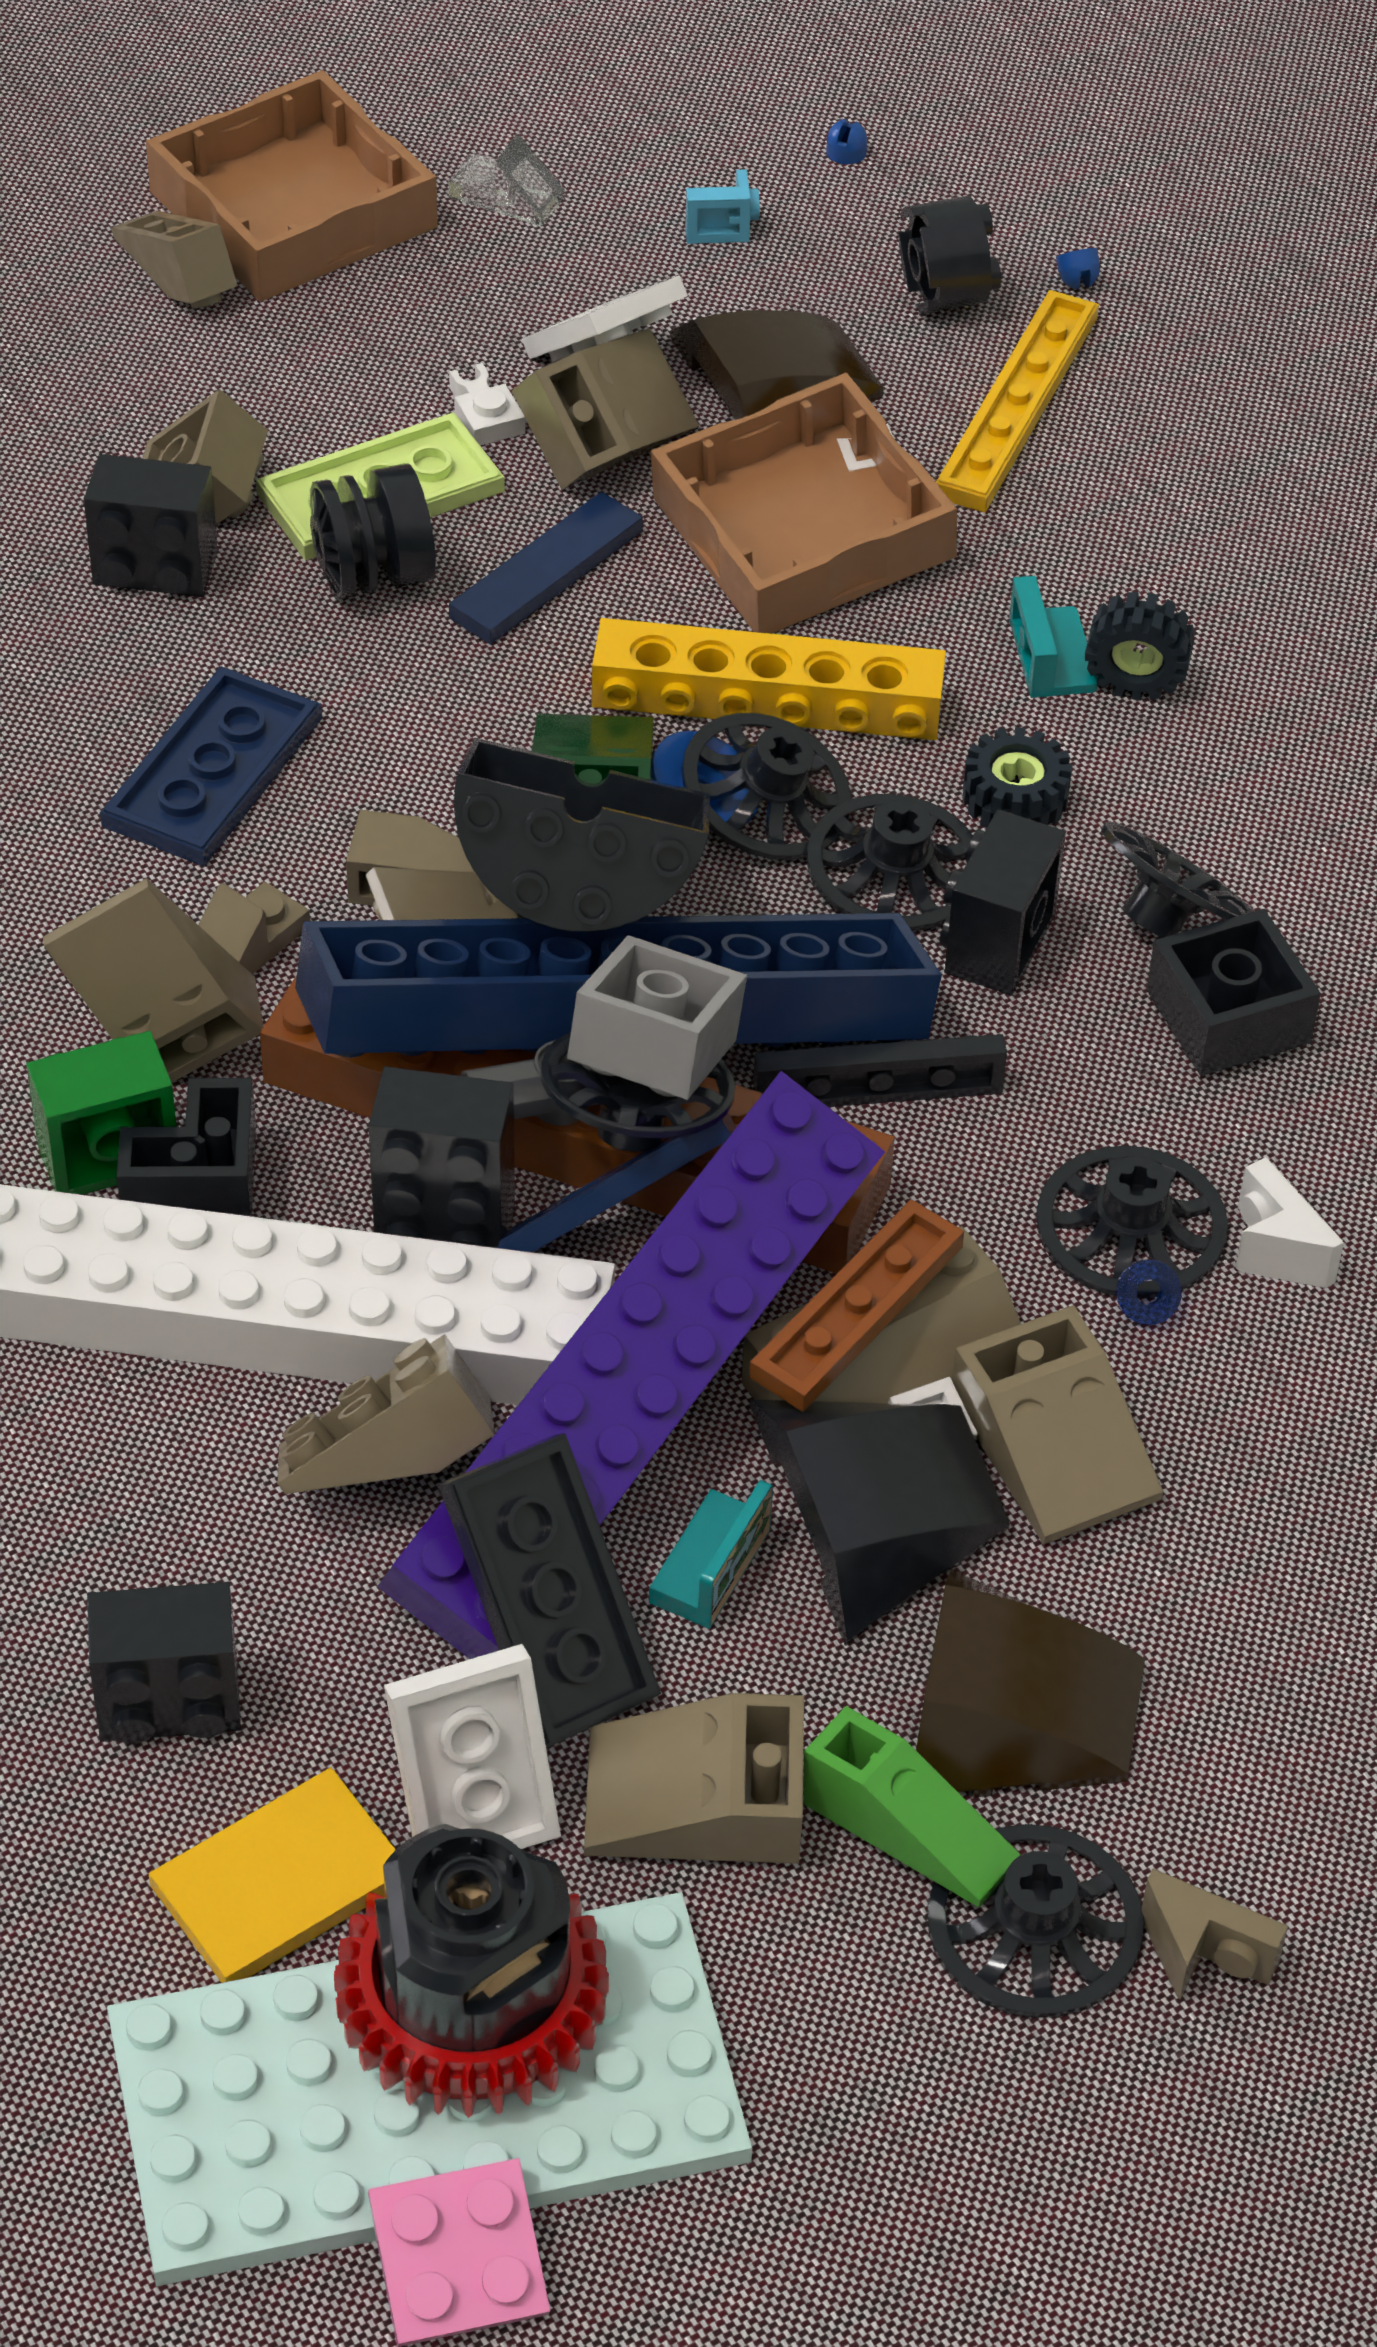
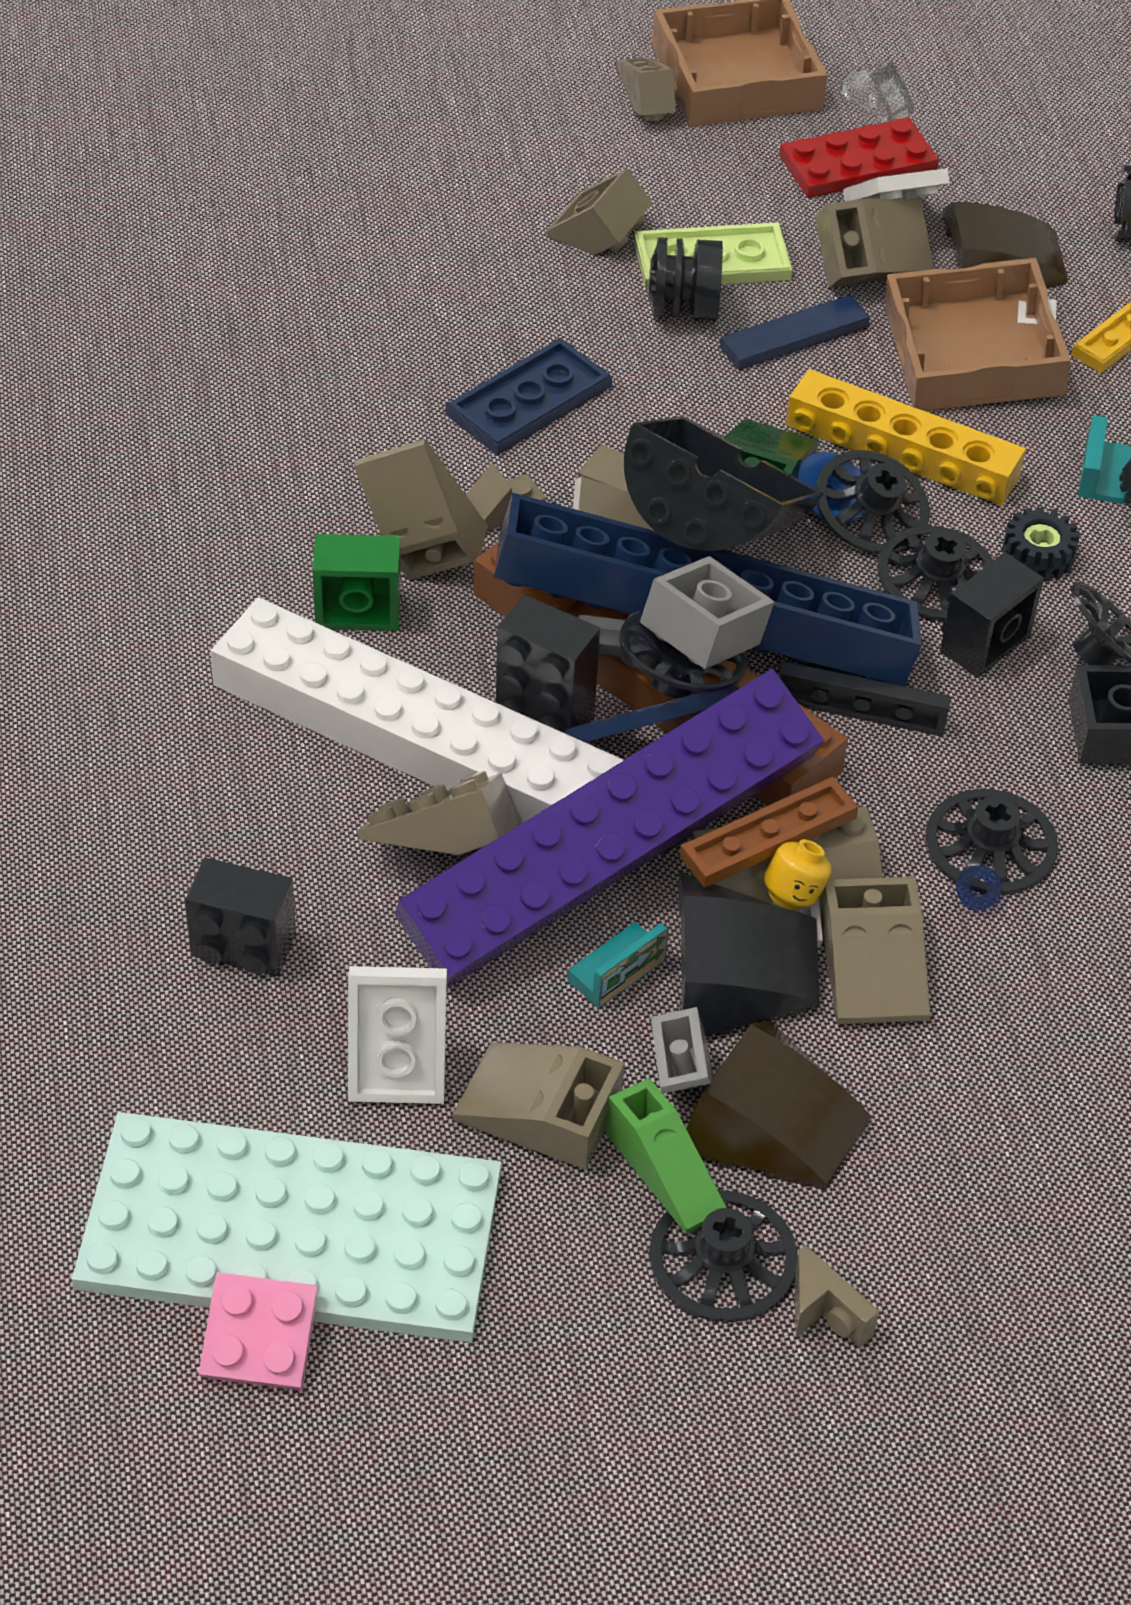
camera: 20 degrees right, 0 degrees up
black brick [84,454,218,597] -> none
black brick [117,1078,256,1217] -> none
yellow tile [148,1767,396,1983] -> none
piece [334,1824,609,2118] -> none
black tile [438,1433,661,1748] -> none
white plate [449,363,525,445] -> none
medium azure bracket [685,169,760,244] -> none
blue hinge [826,119,868,164] -> none
white slope [1236,1157,1344,1288] -> none
none -> light grey slope [651,1007,713,1094]
none -> yellow head [764,839,832,910]
none -> red plate [779,117,939,198]

